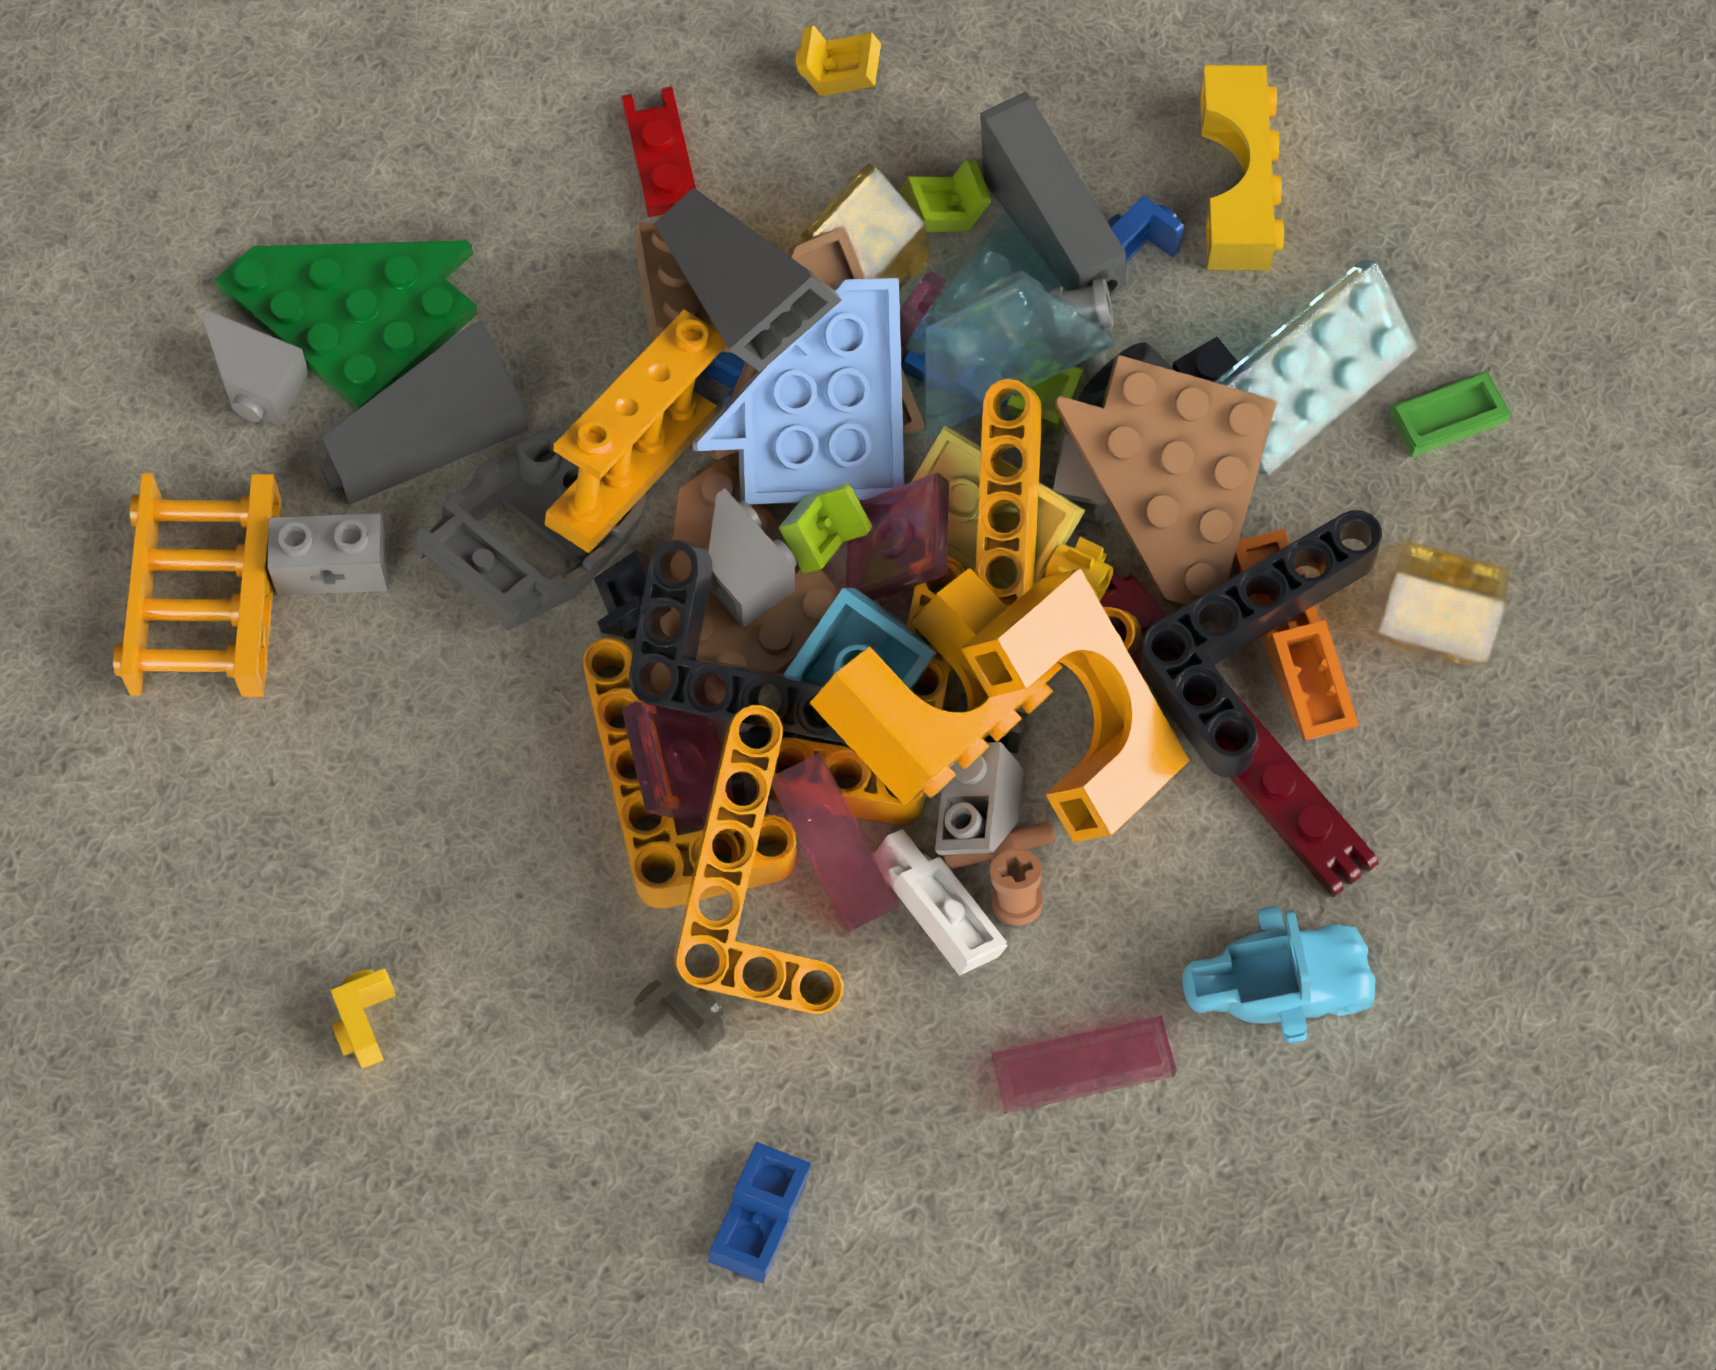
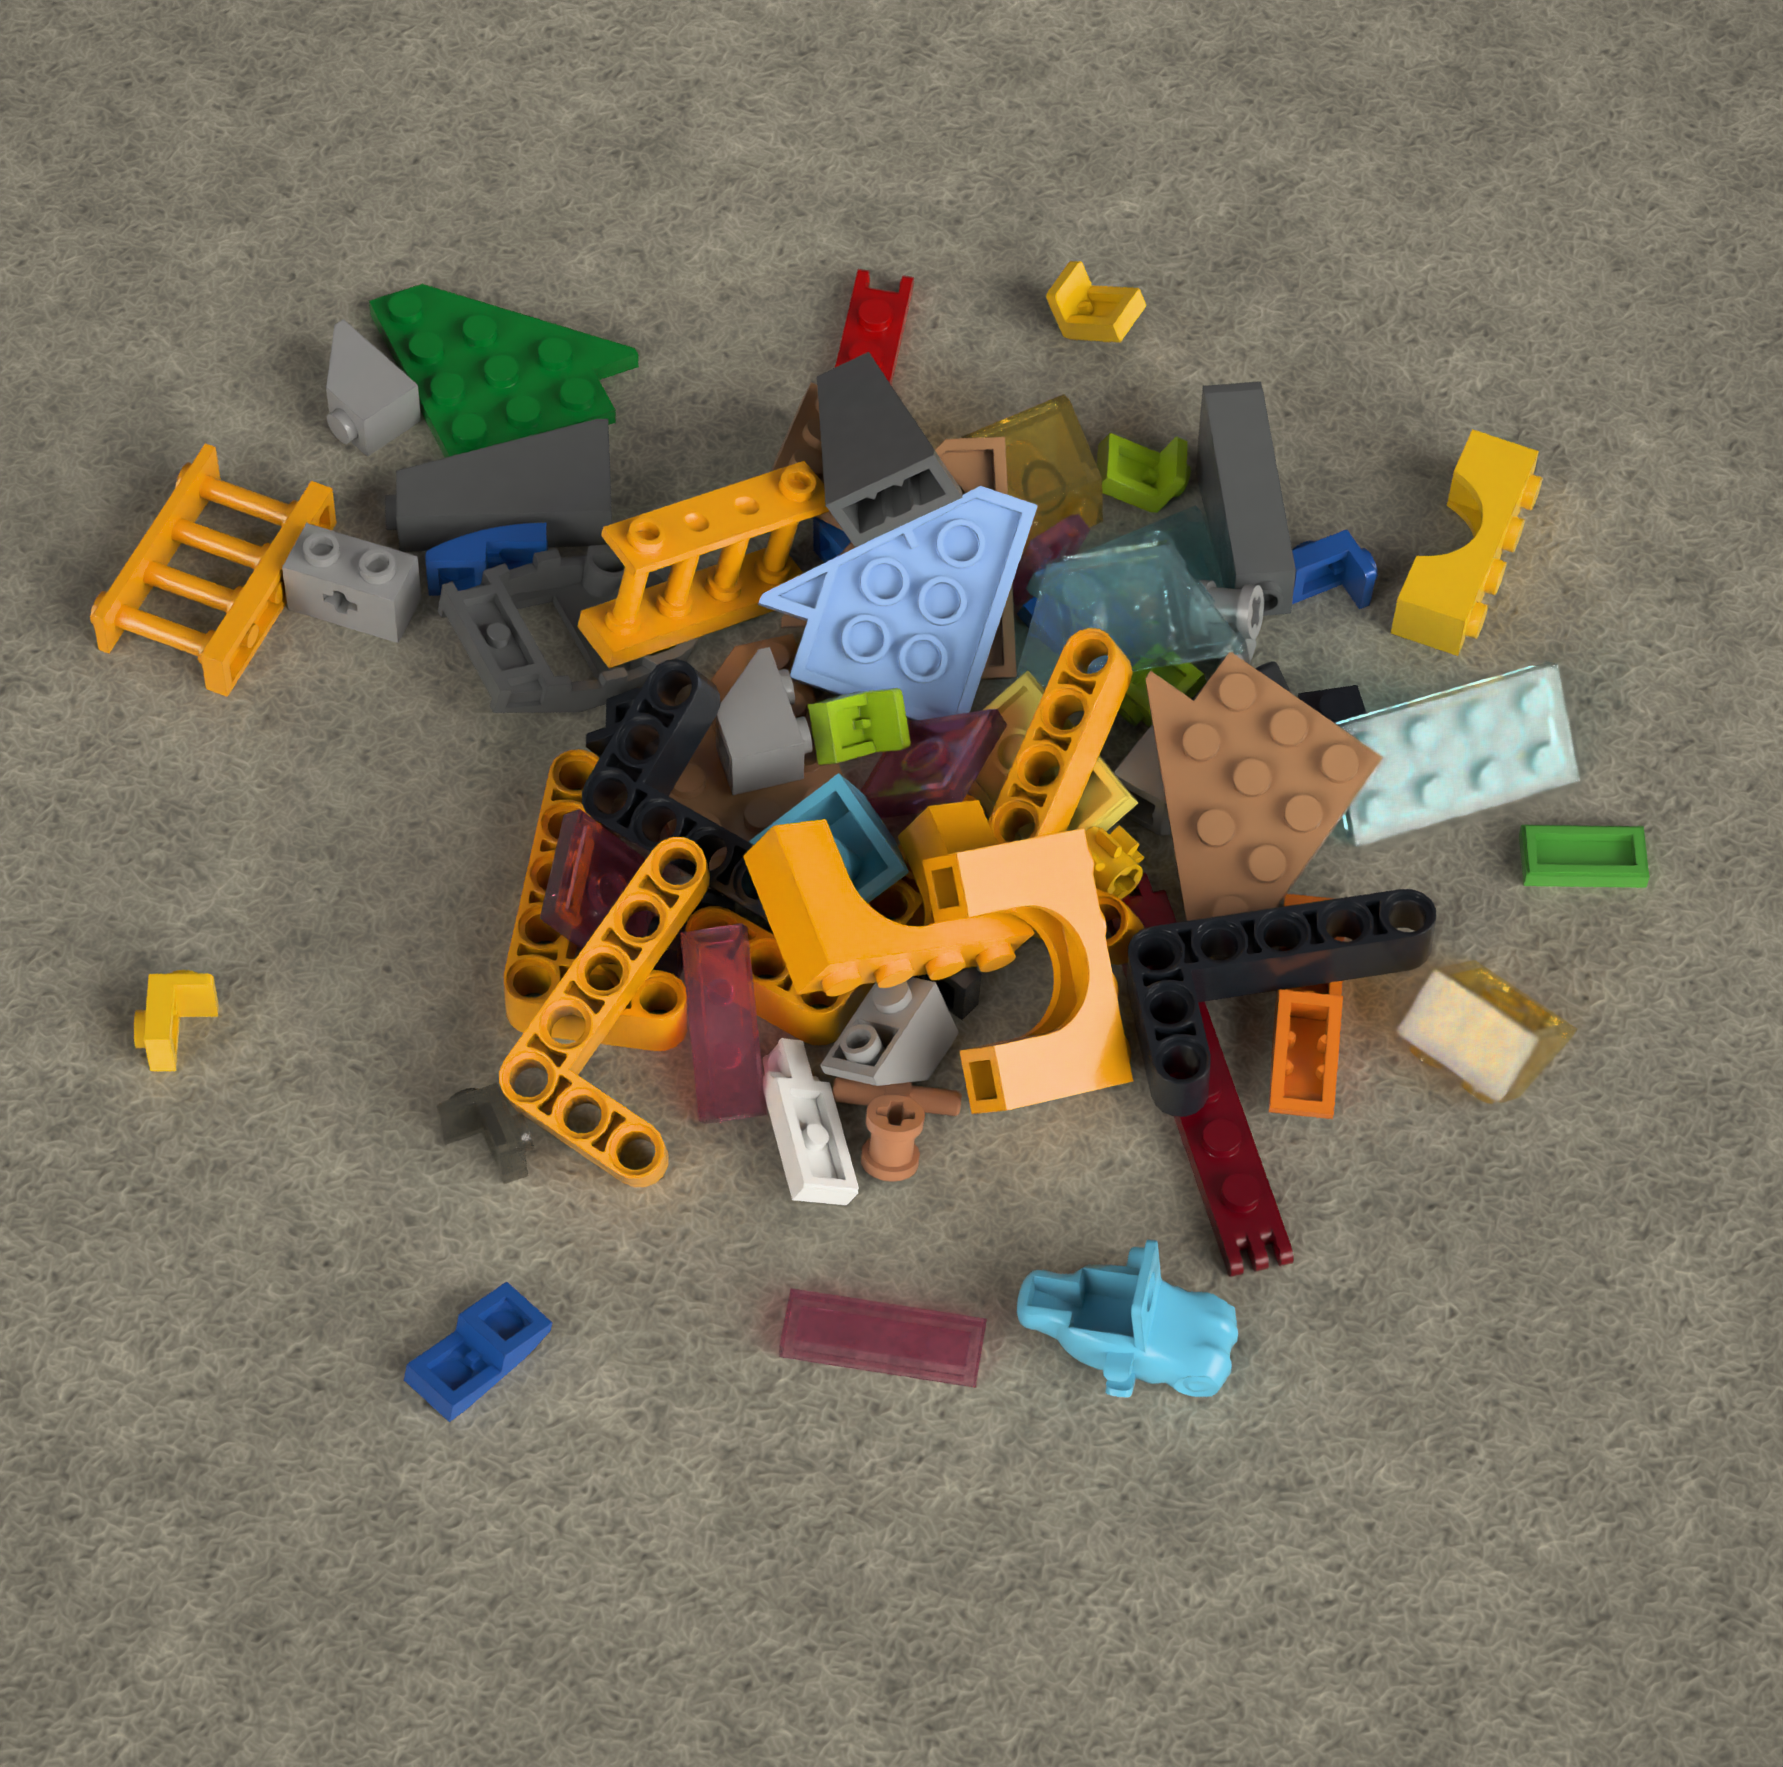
camera: 20 degrees right, 10 degrees down
none -> blue slope [425,522,548,596]

